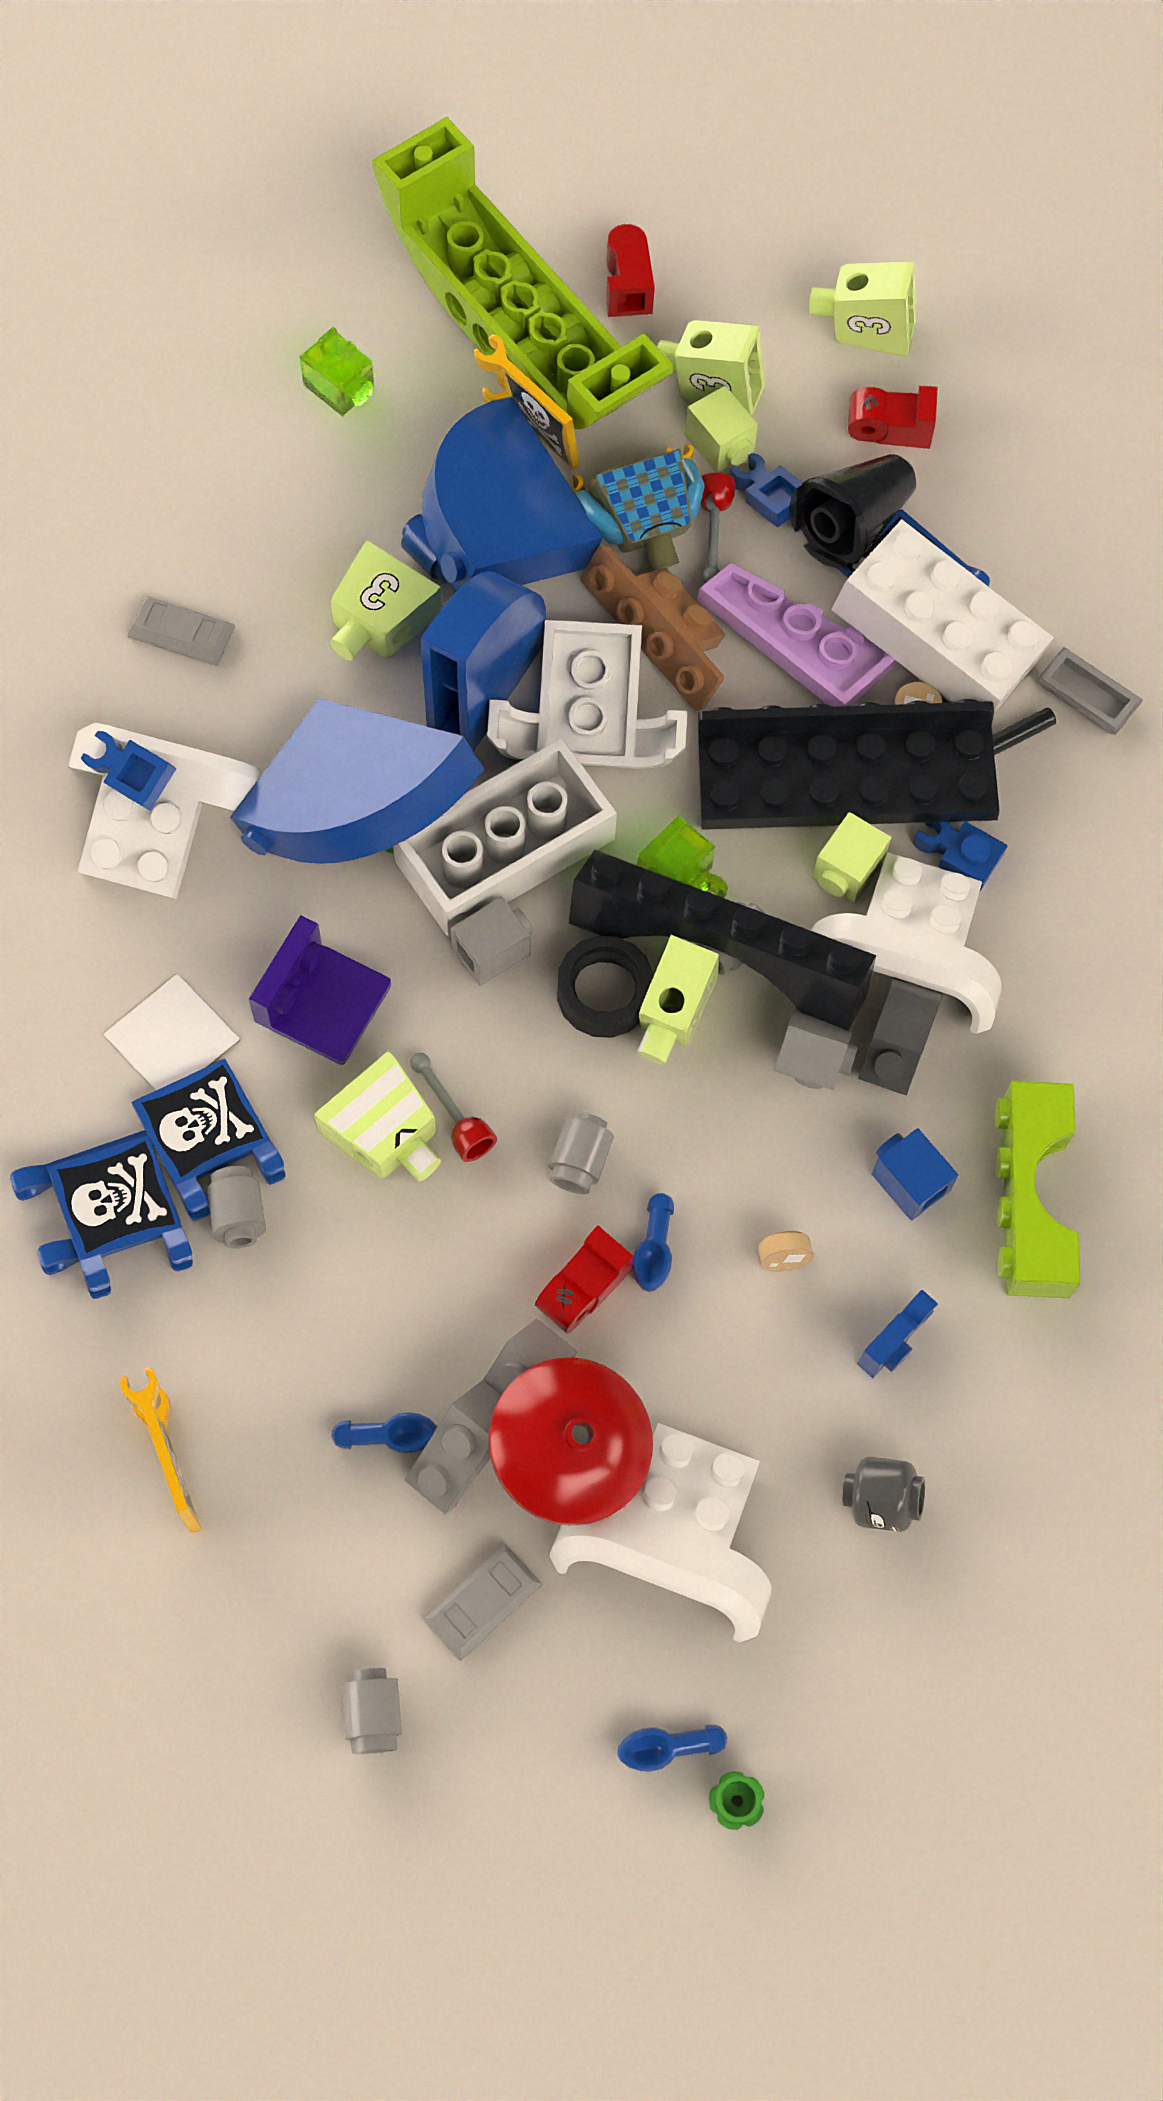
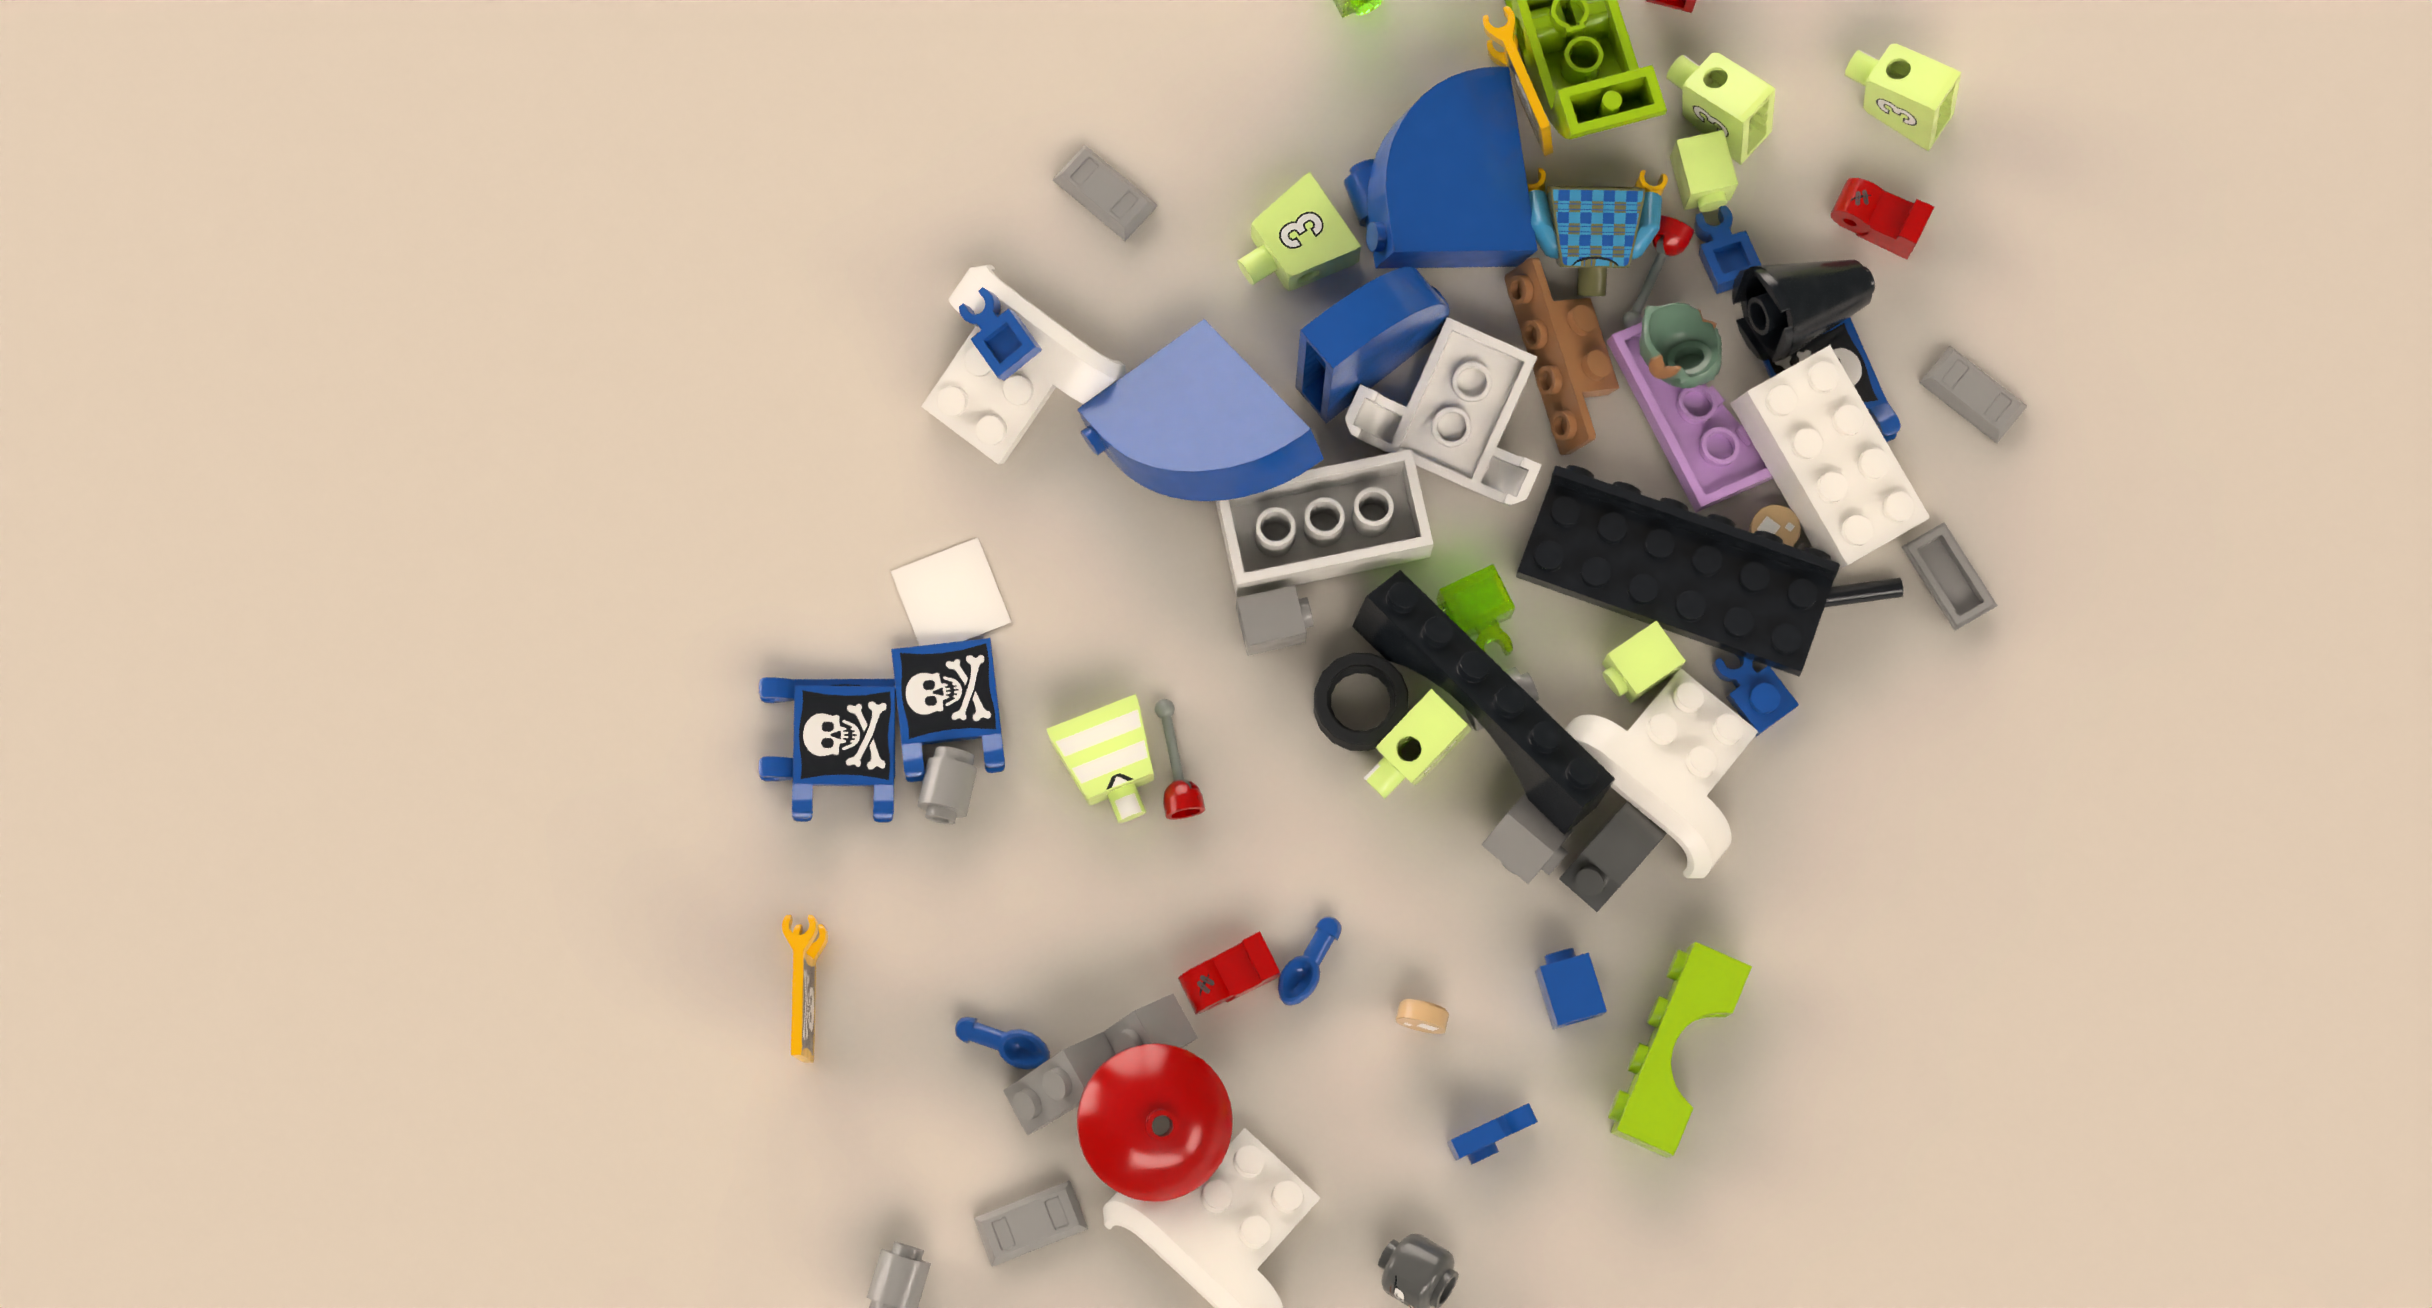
camera: 25 degrees right, 10 degrees up
dark purple bracket [249,915,391,1065] -> none
light grey brick [549,1113,614,1194] -> none
none -> sand green hair [1639,302,1722,388]
none -> light grey tile [1920,346,2027,443]

